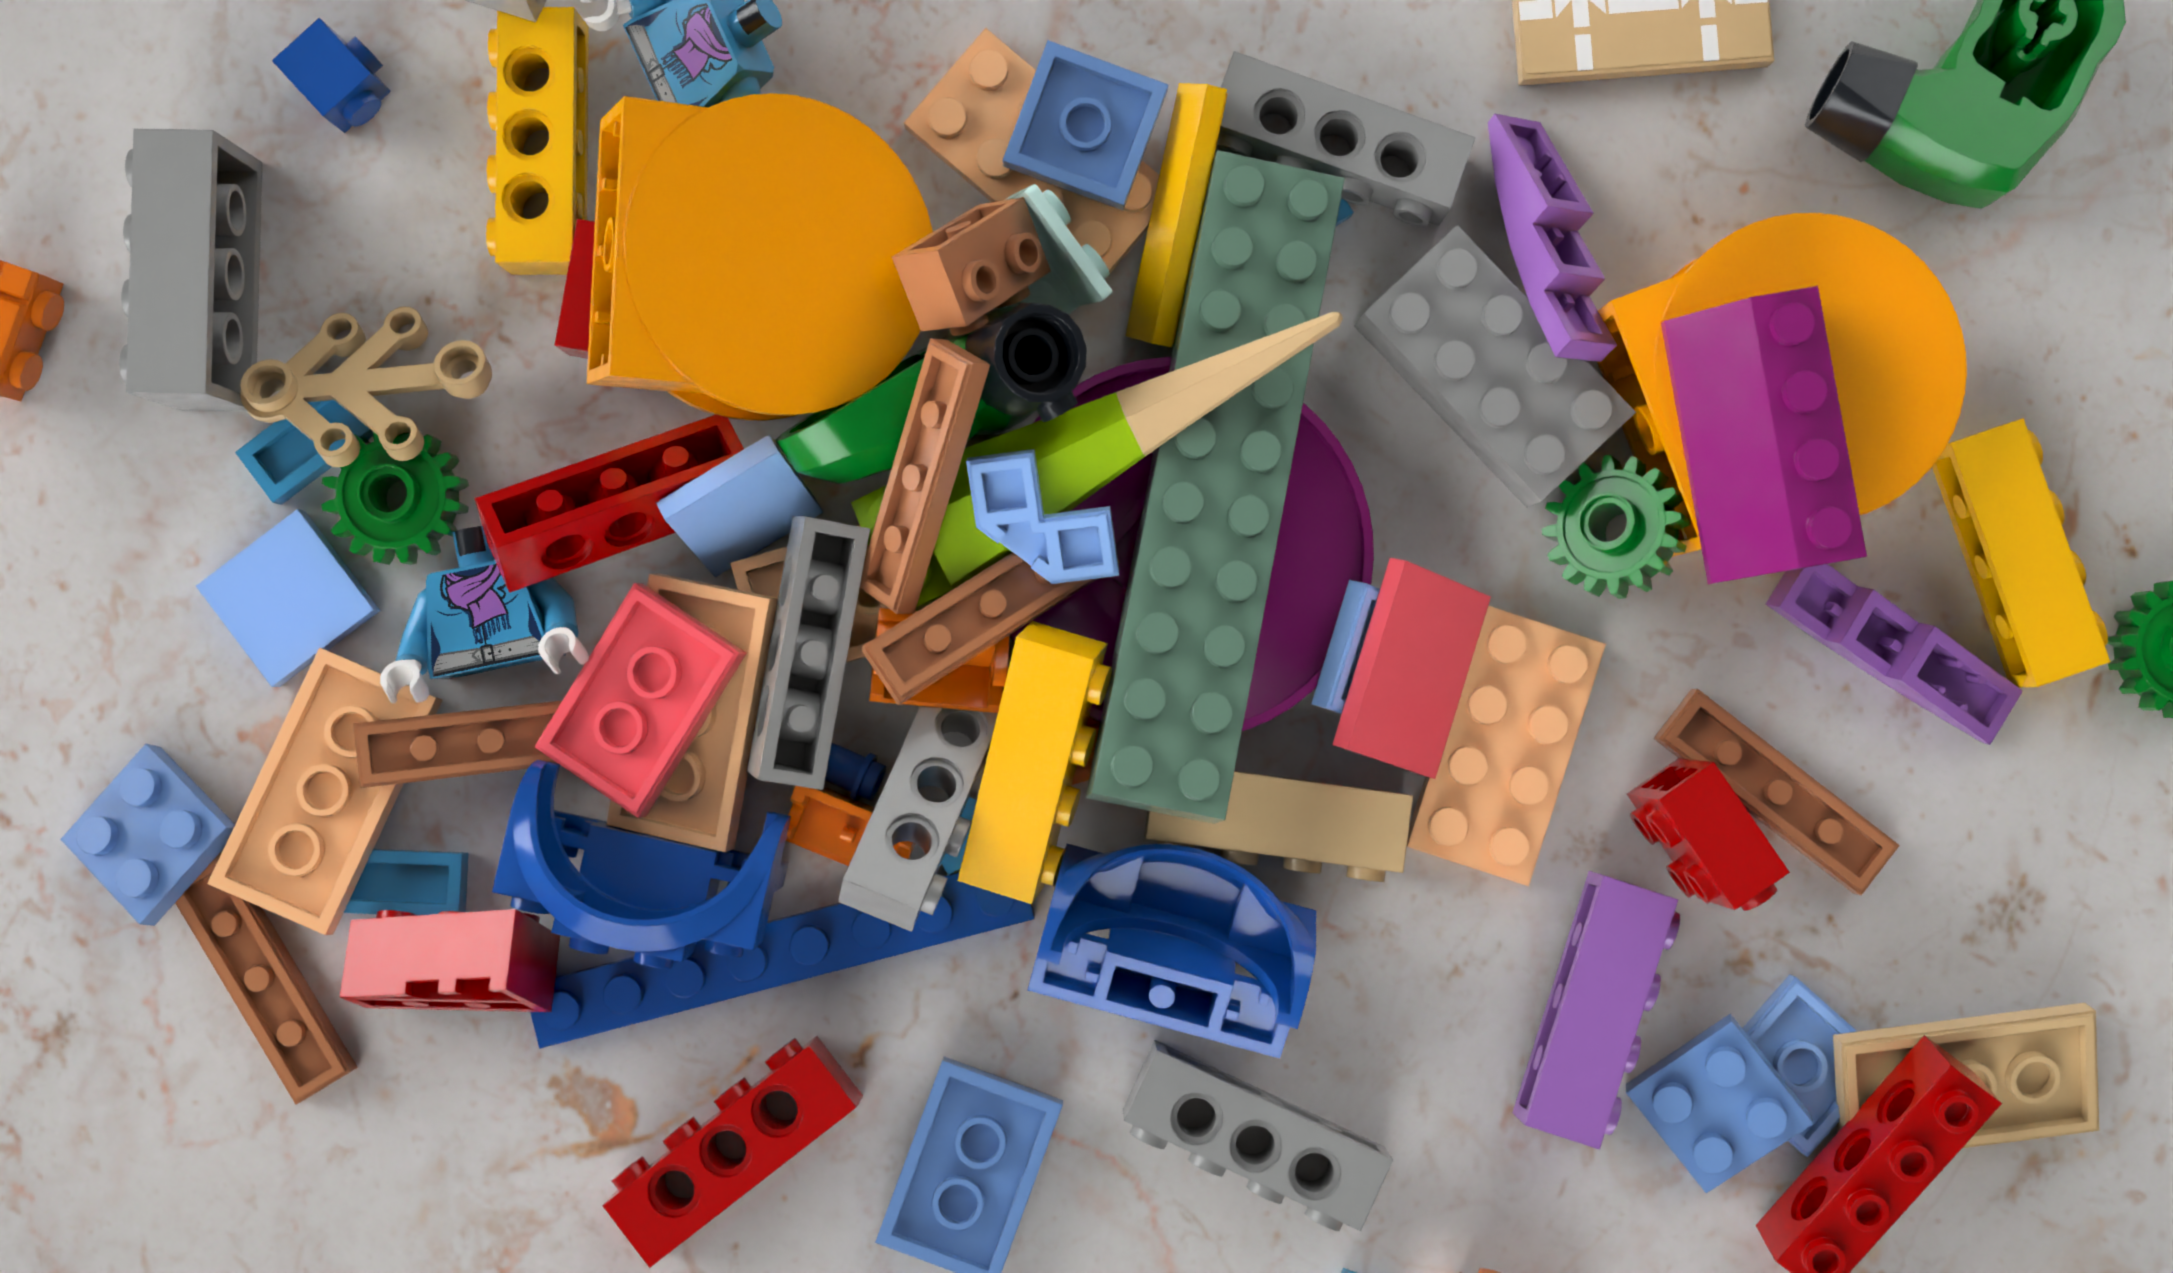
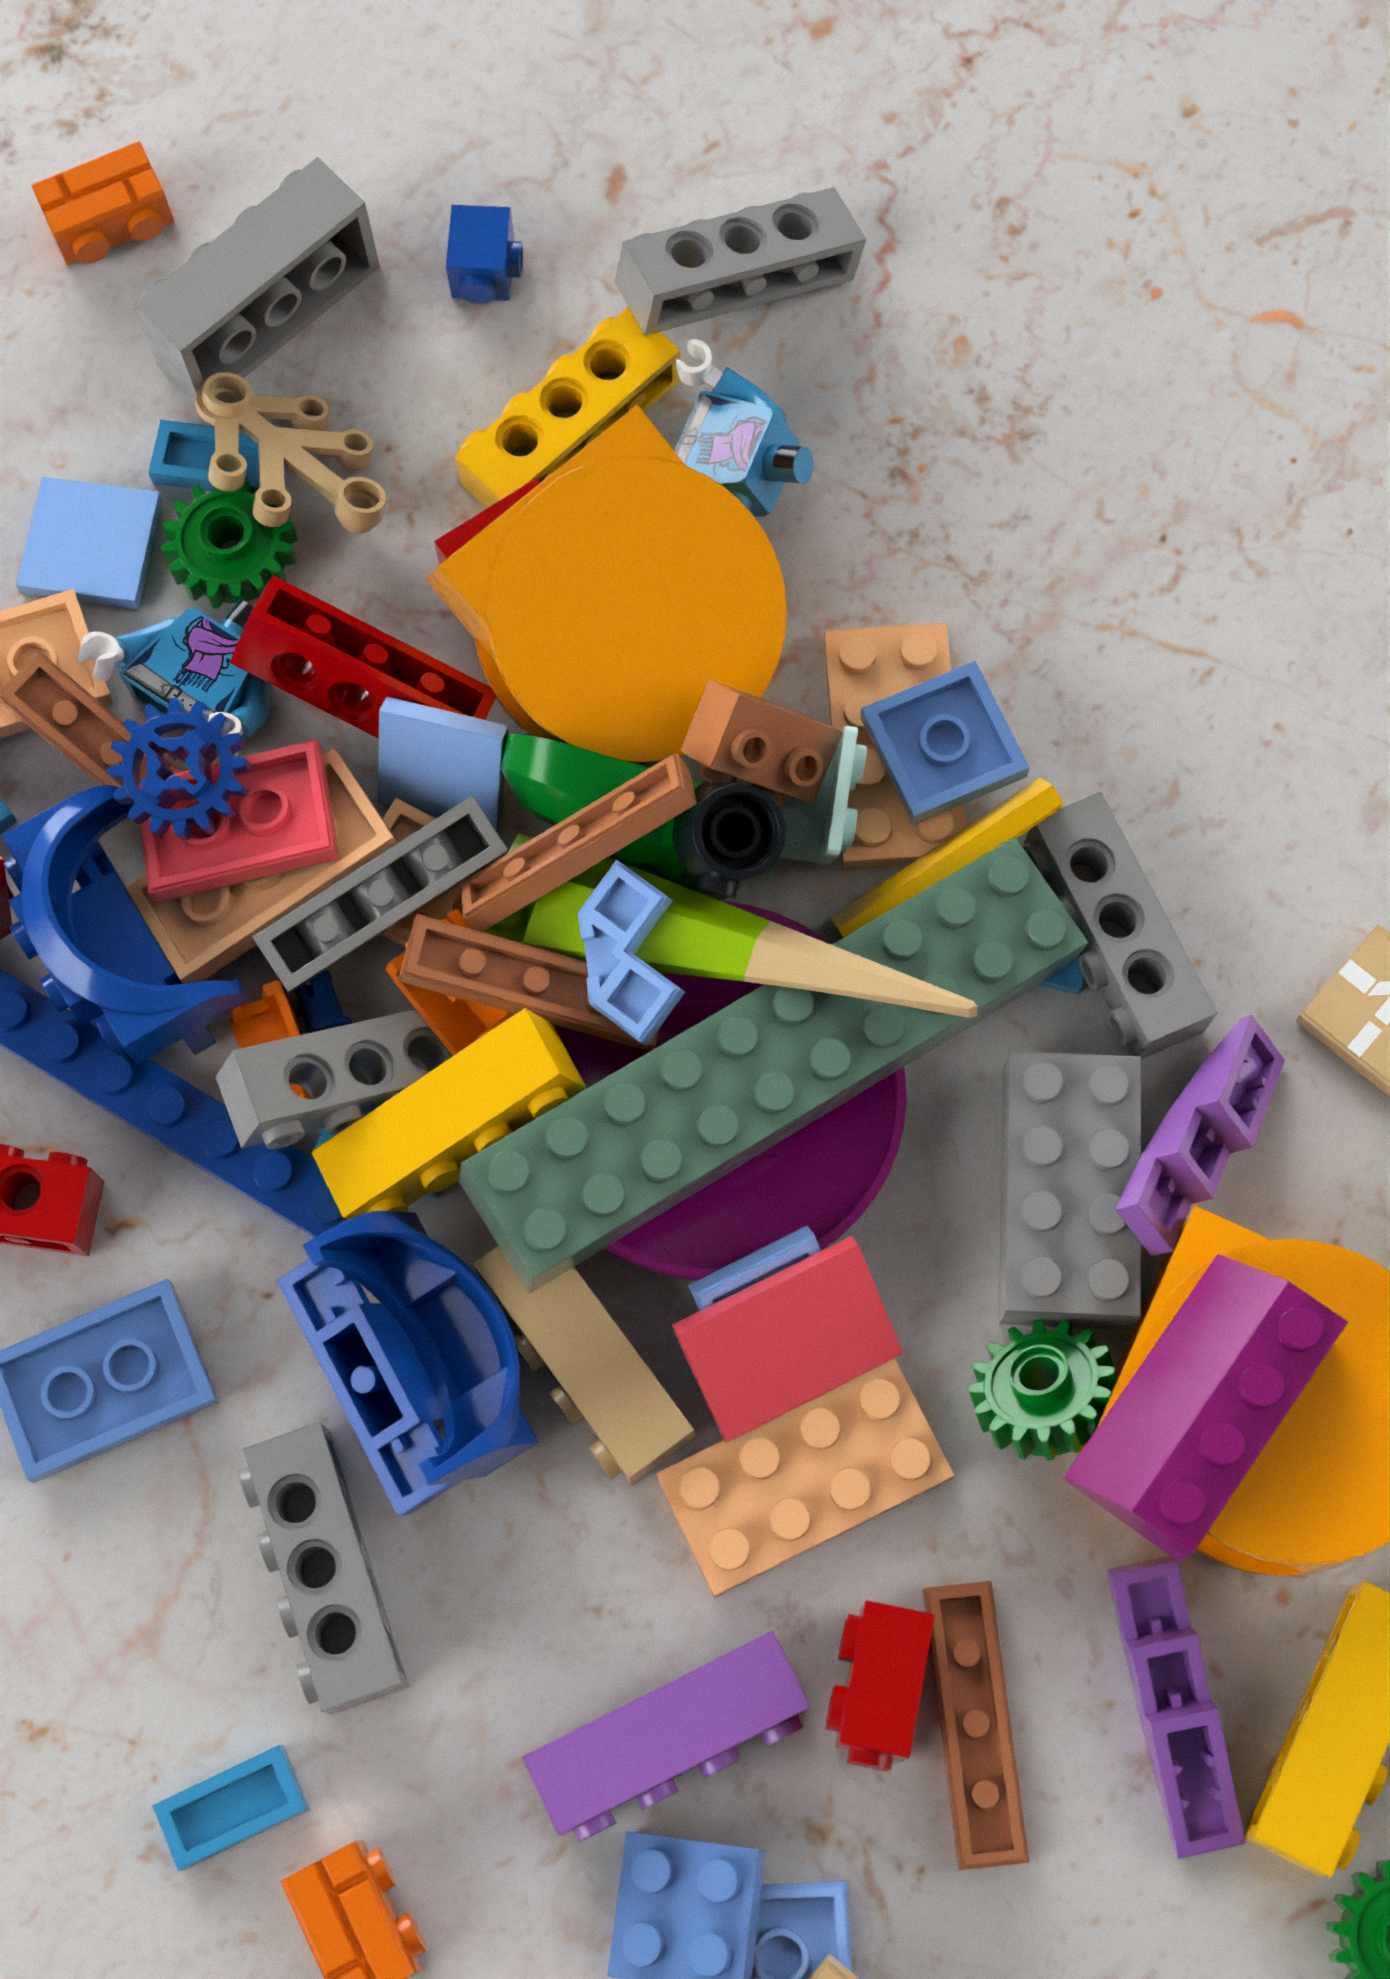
camera: 50 degrees right, 15 degrees down
none -> blue gear [107,698,252,840]

